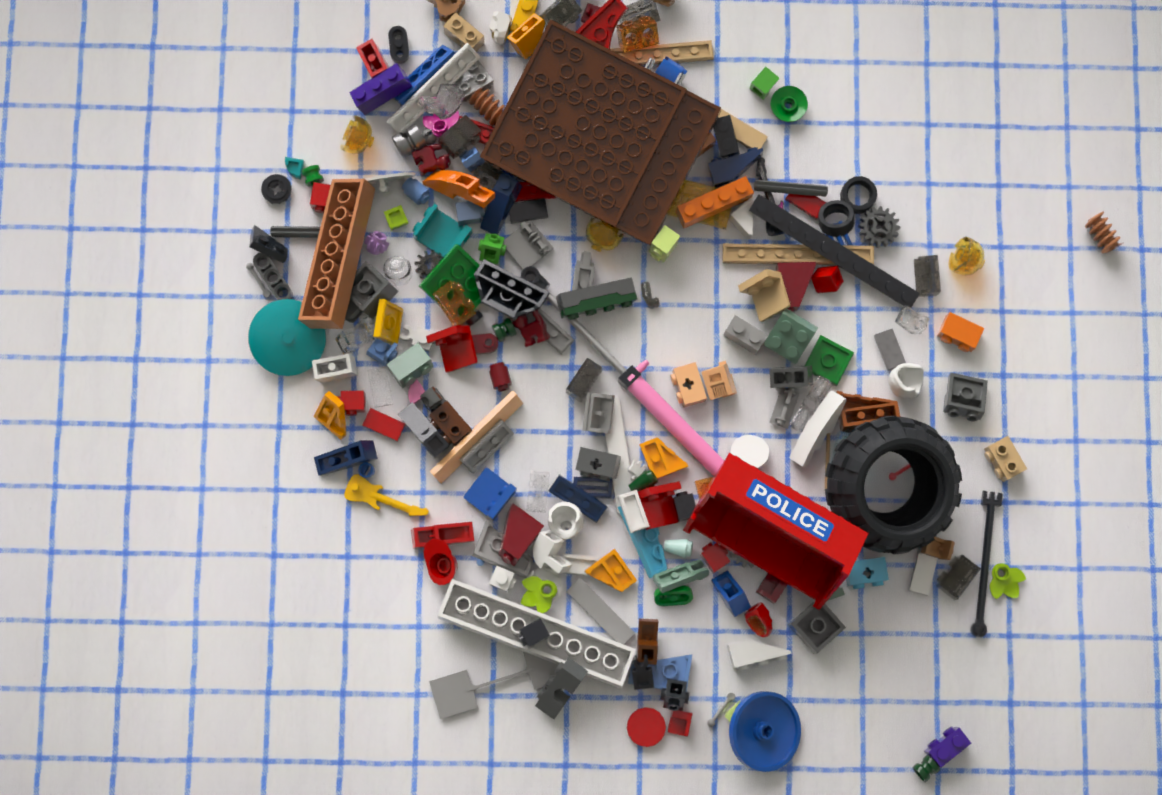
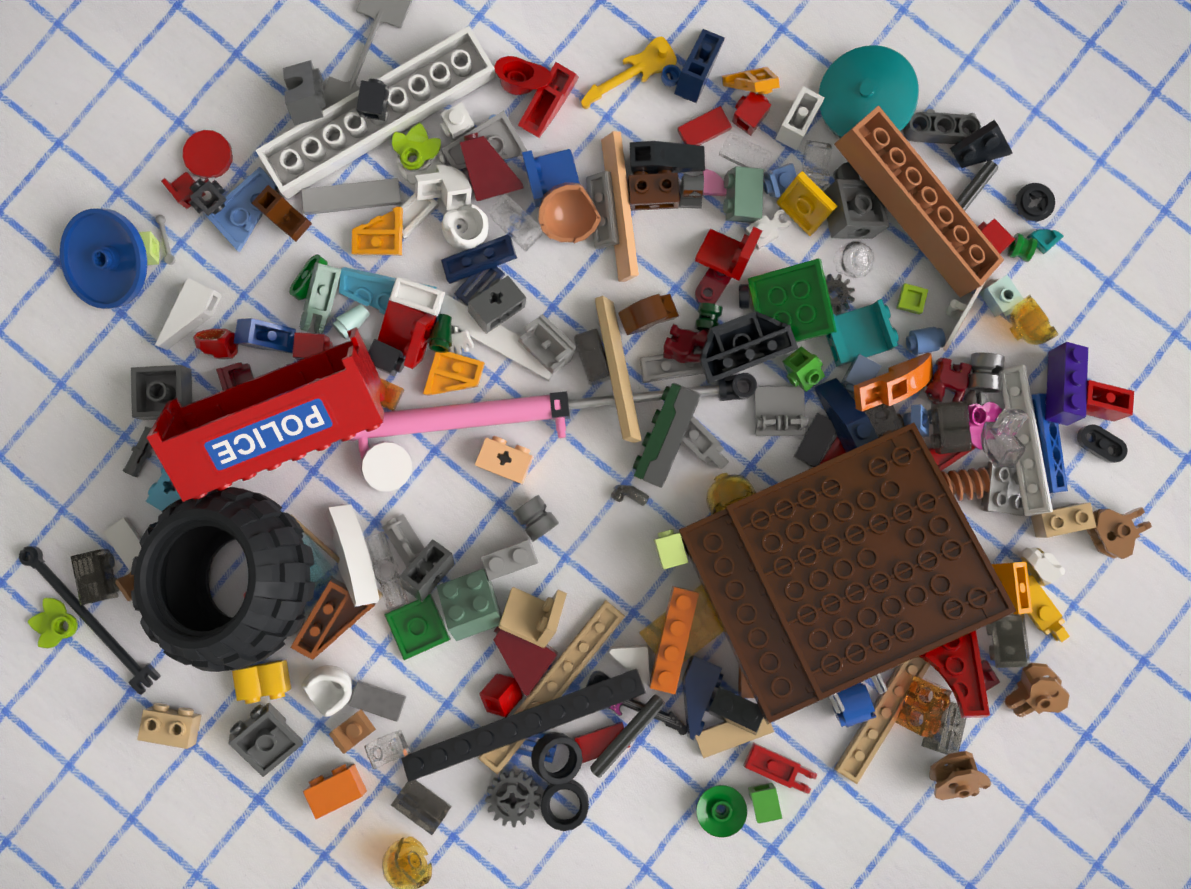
camera: 140 degrees right, 5 degrees up
lavender gear [364,231,389,255] -> none
clear orange brick [432,281,476,326] -> none
dark red brick [489,362,512,392] -> none
black plate [632,655,654,690] -> none
light nougat piece [701,360,737,400] -> none
none -> dark grey pin [122,426,152,478]
none -> yellow brick [232,659,291,704]
none -> medium nougat bracket [329,709,376,754]
none -> flat silver wheel [513,495,559,542]
none -> nougat cylinder [538,182,601,244]
none -> tan tile [595,296,642,443]
none -> reddish brown brick [618,294,679,335]
none -> red hinge [743,742,817,794]
none -> light aqua brick [979,275,1024,317]

